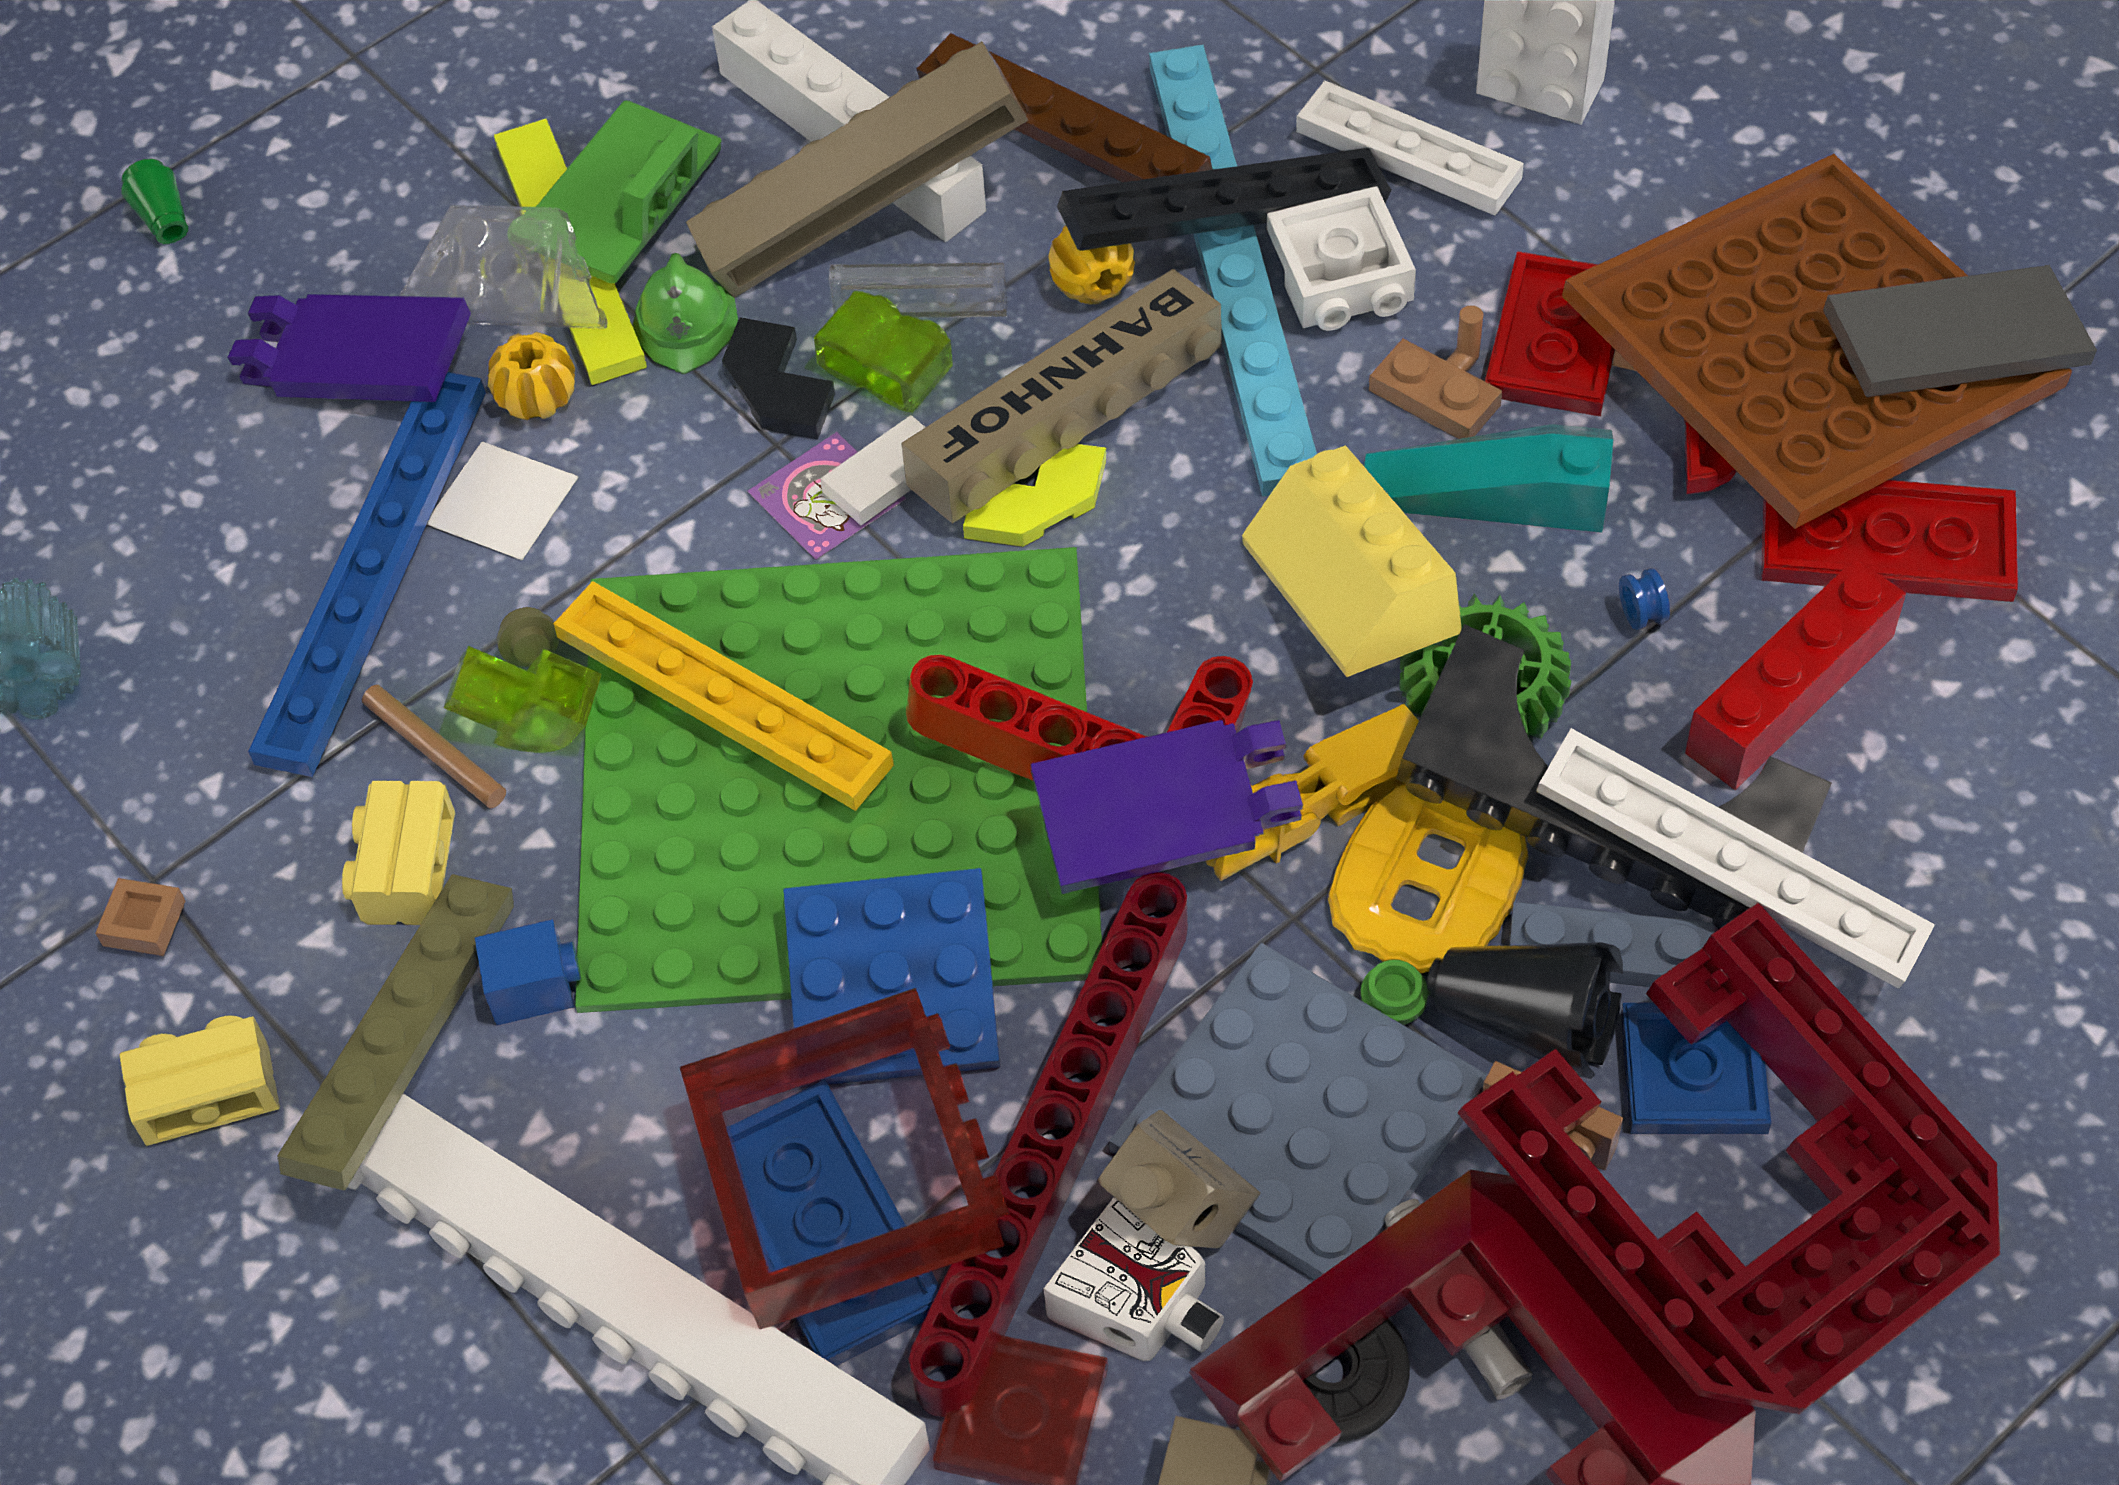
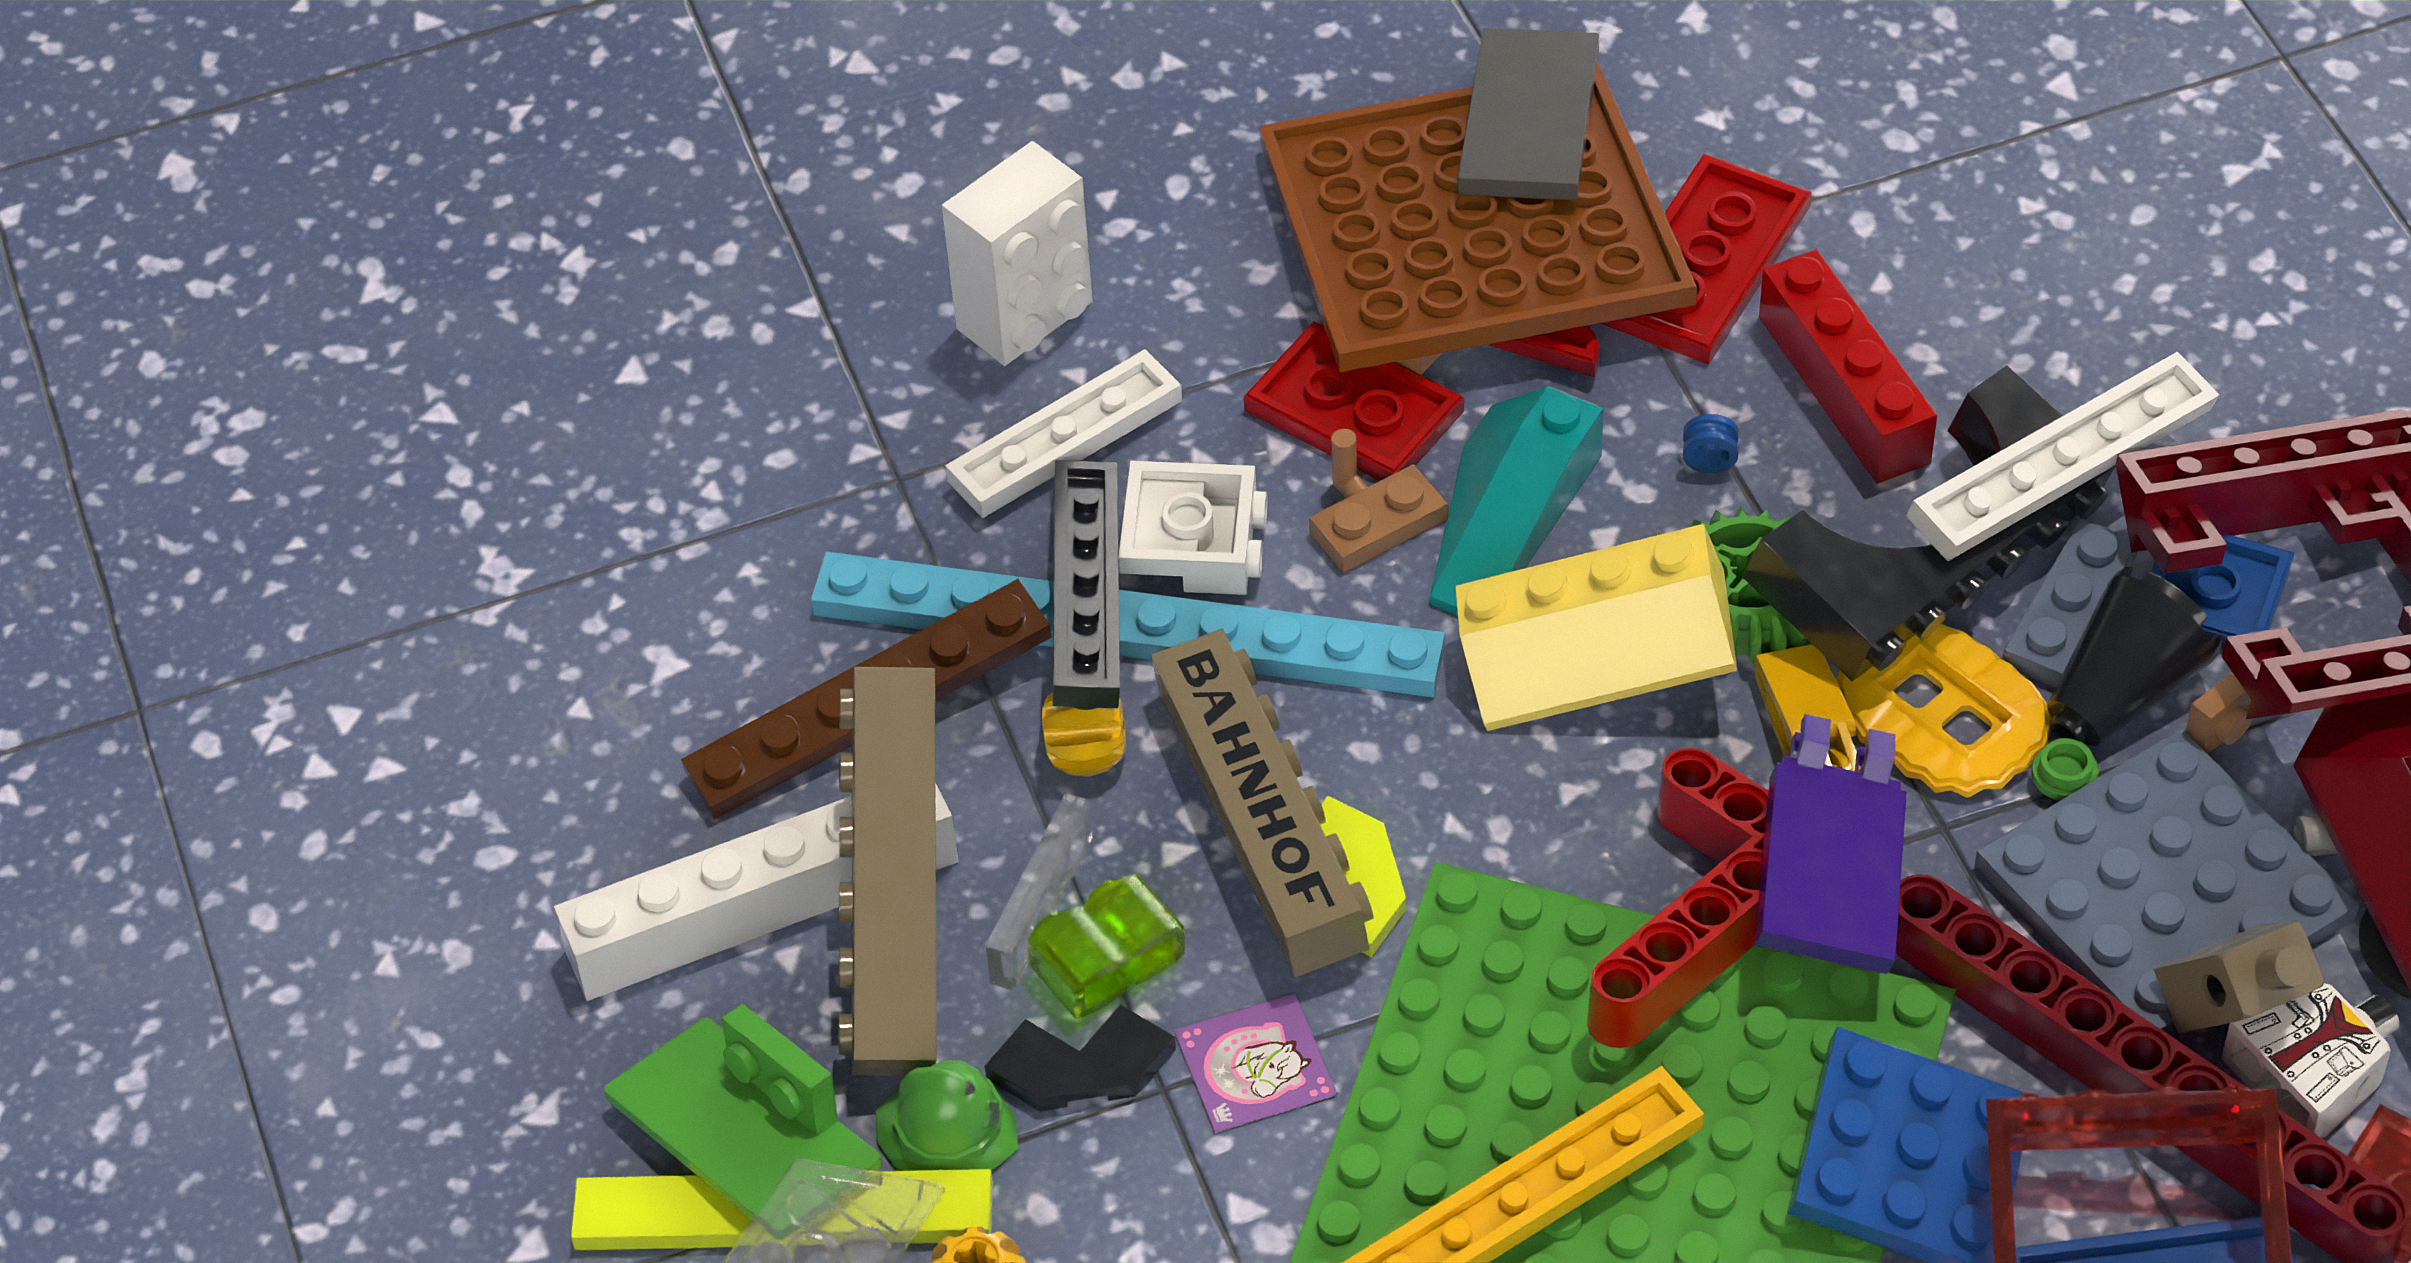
camera: 70 degrees left, 5 degrees down
white tile [820,415,925,525] -> none

